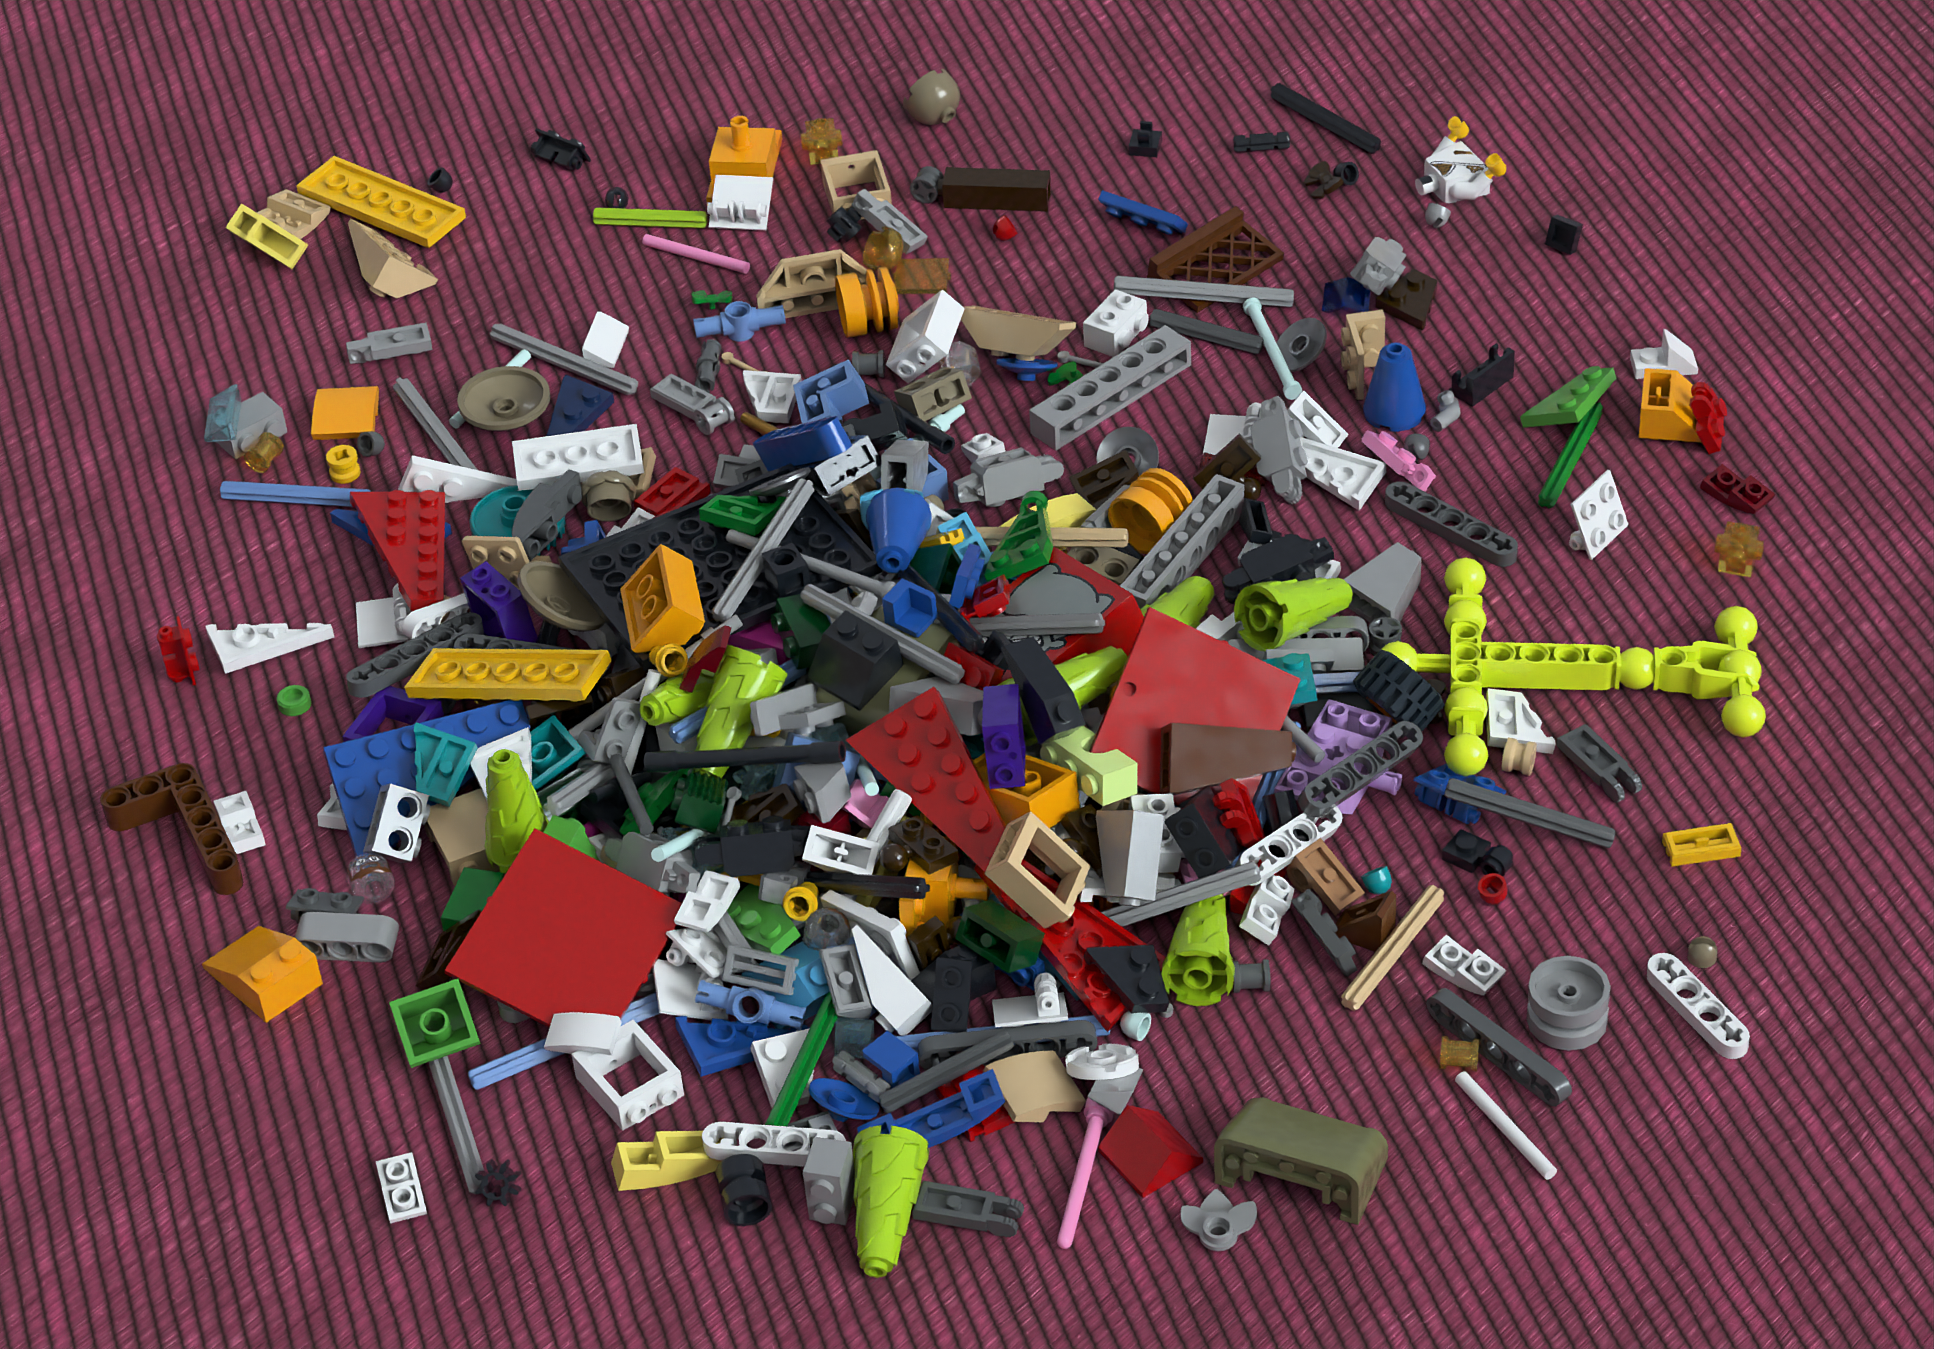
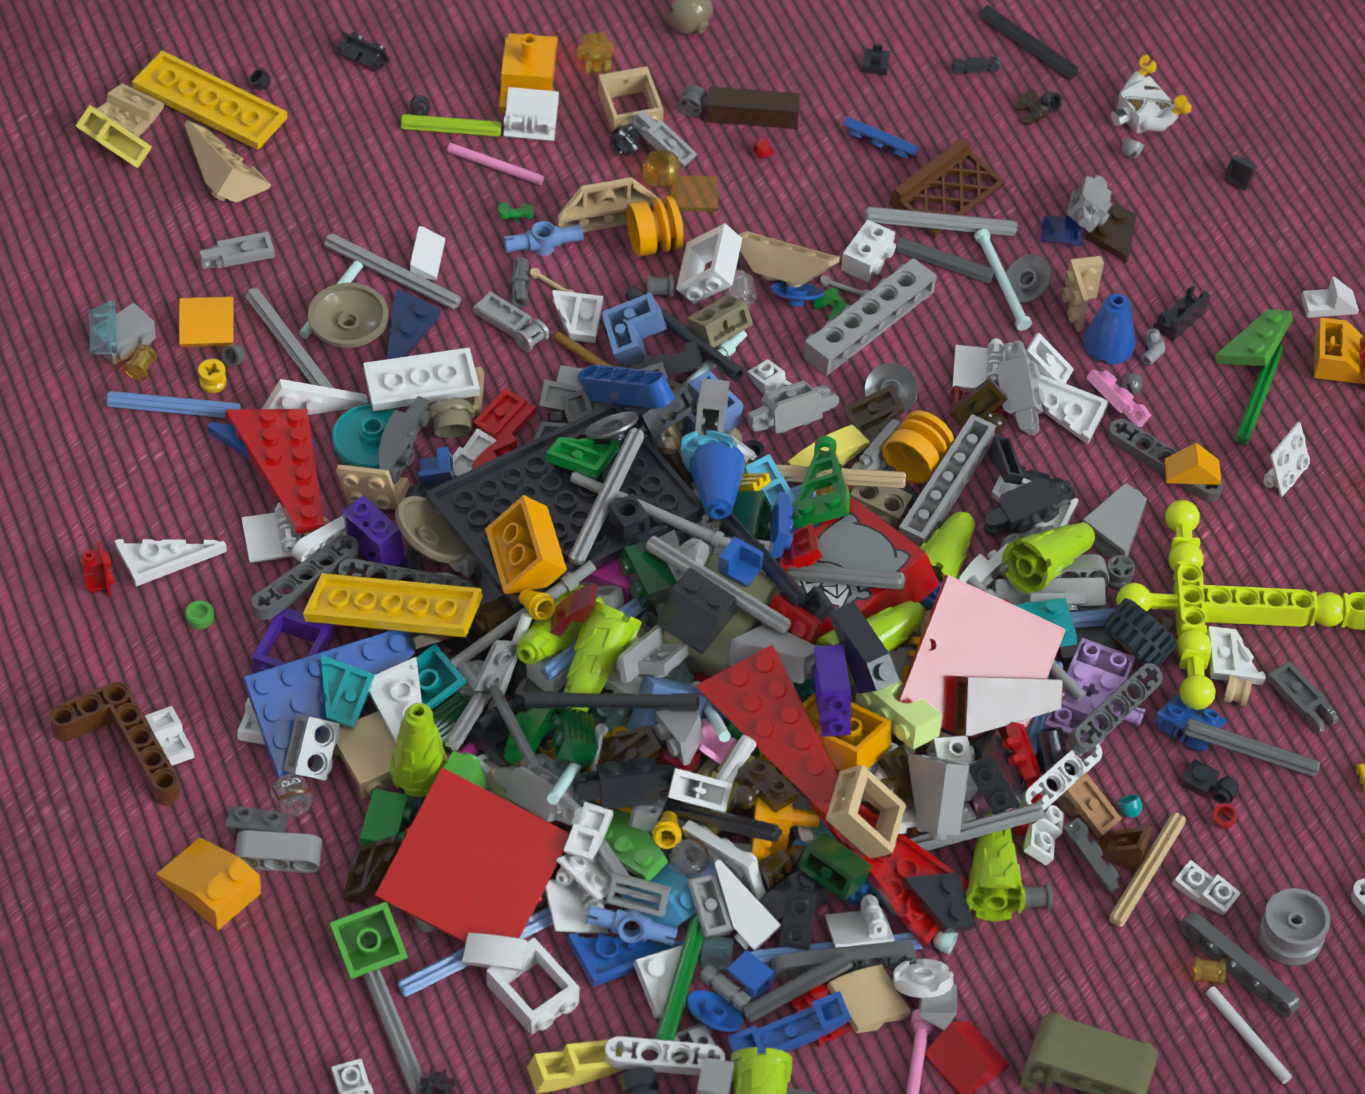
camera: 10 degrees left, 10 degrees up
none -> light orange slope [1164,443,1221,485]

